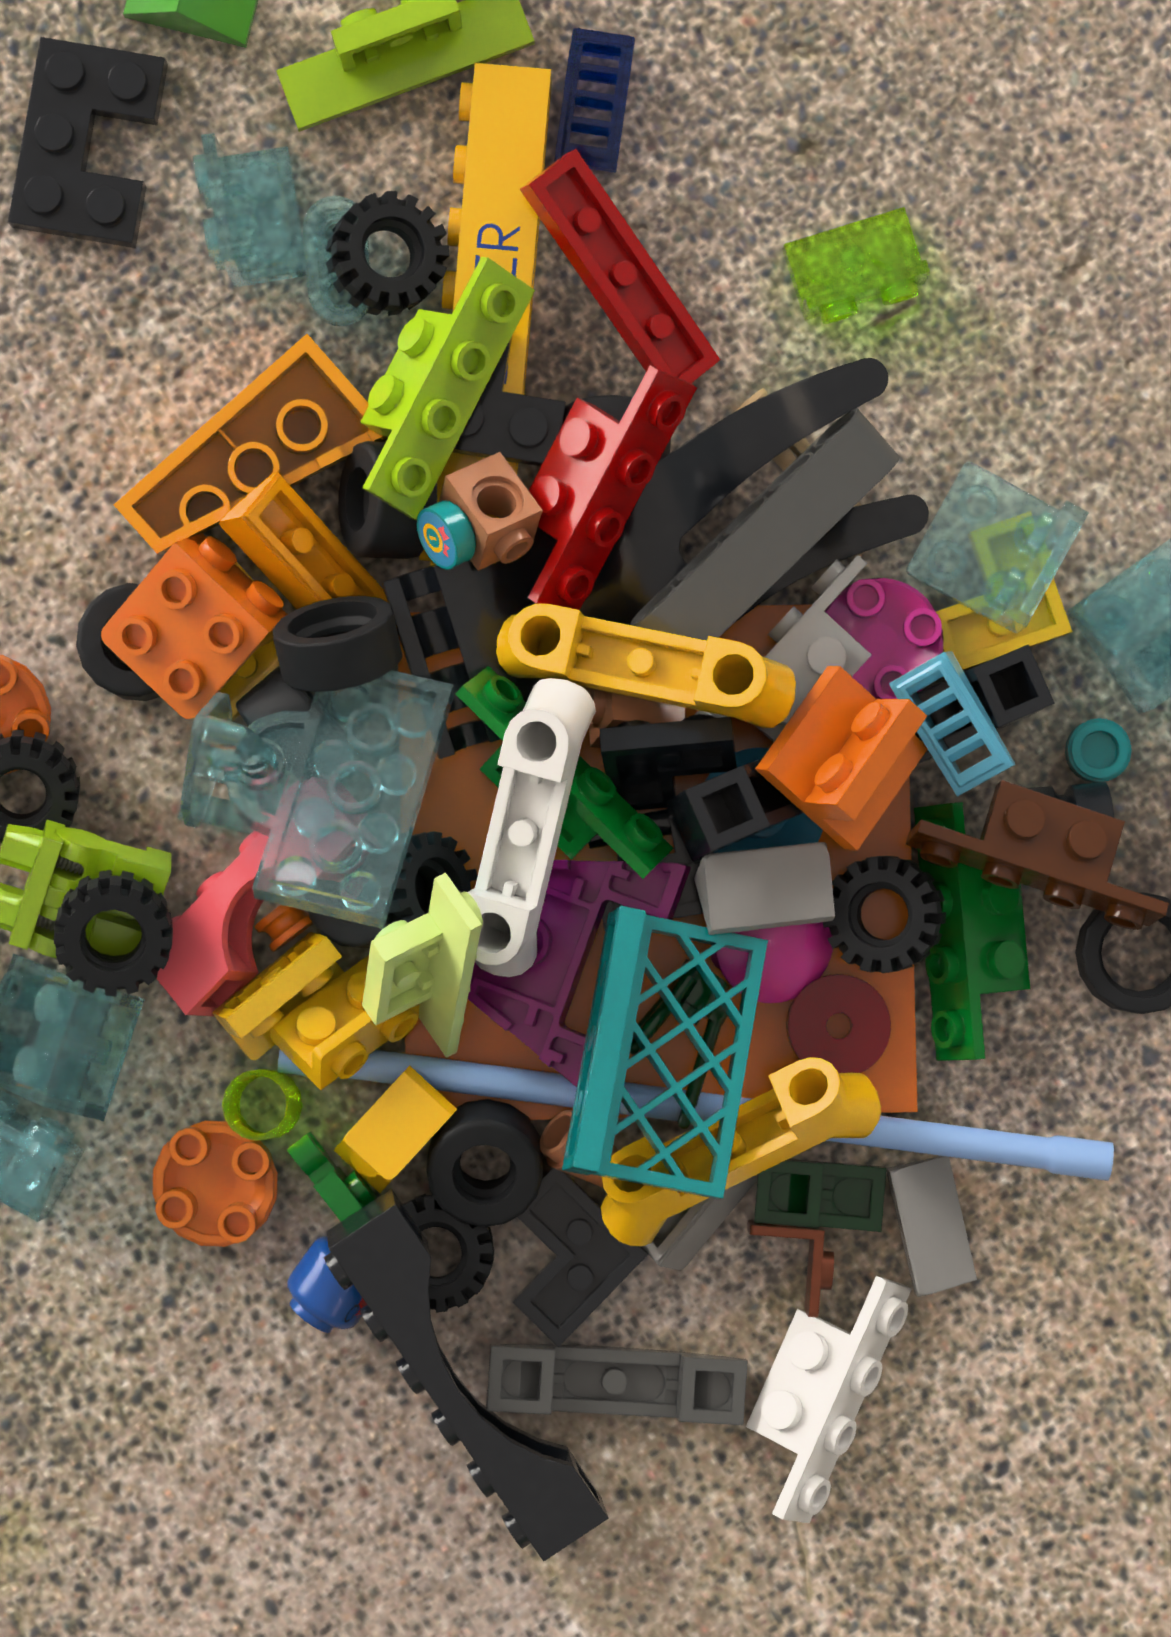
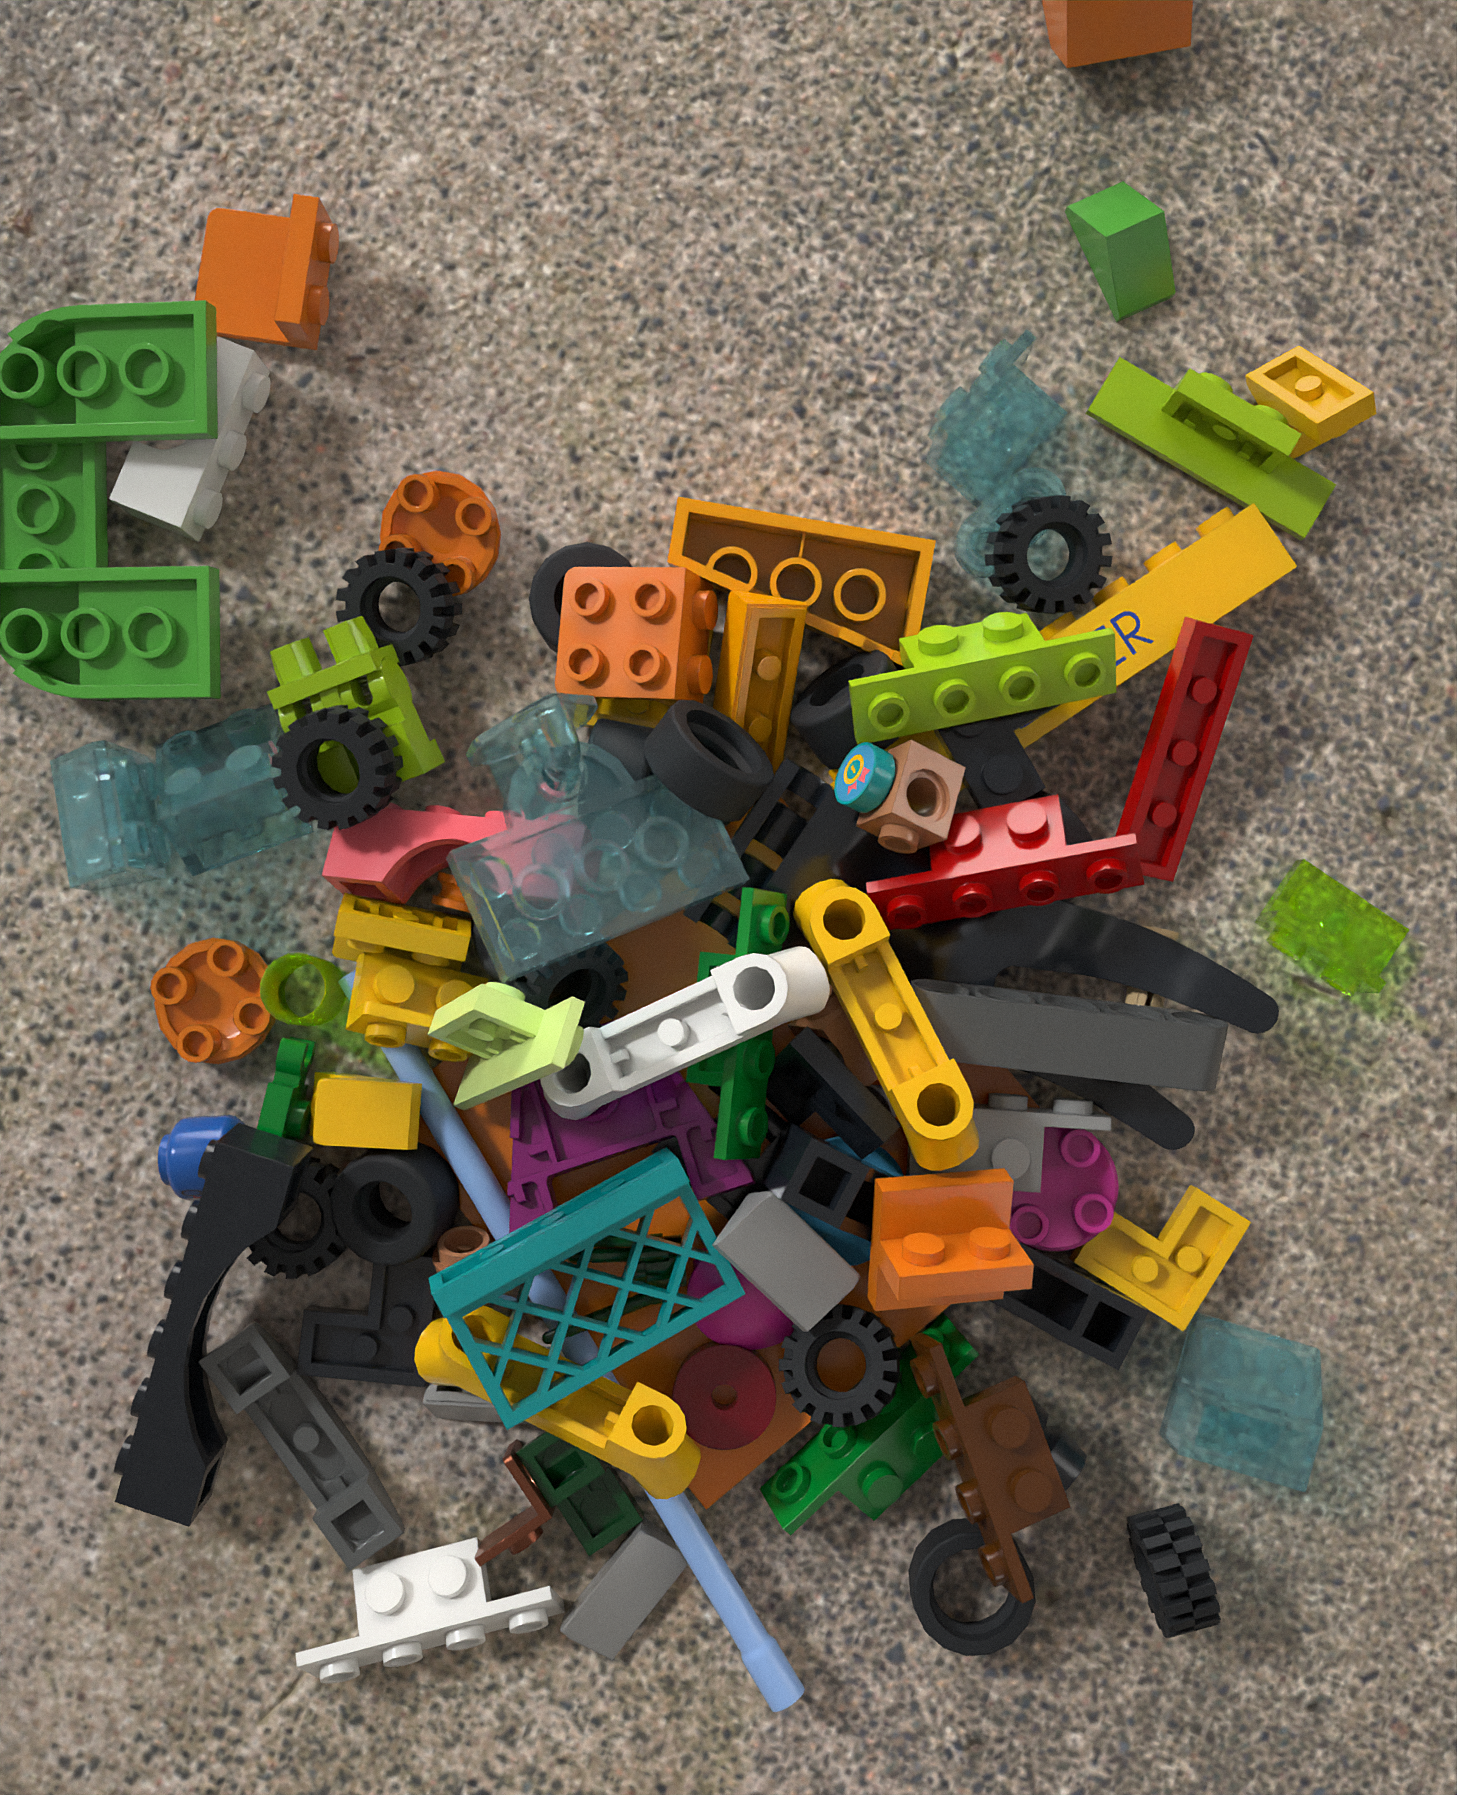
camera: 50 degrees right, 0 degrees up
black plate [8,37,168,248] -> none
clear blue slope [554,28,635,173] -> none
medium azure slope [889,651,1016,797] -> none
clear light blue bracket [906,461,1089,634] -> none
teal tile [1065,718,1132,783] -> none

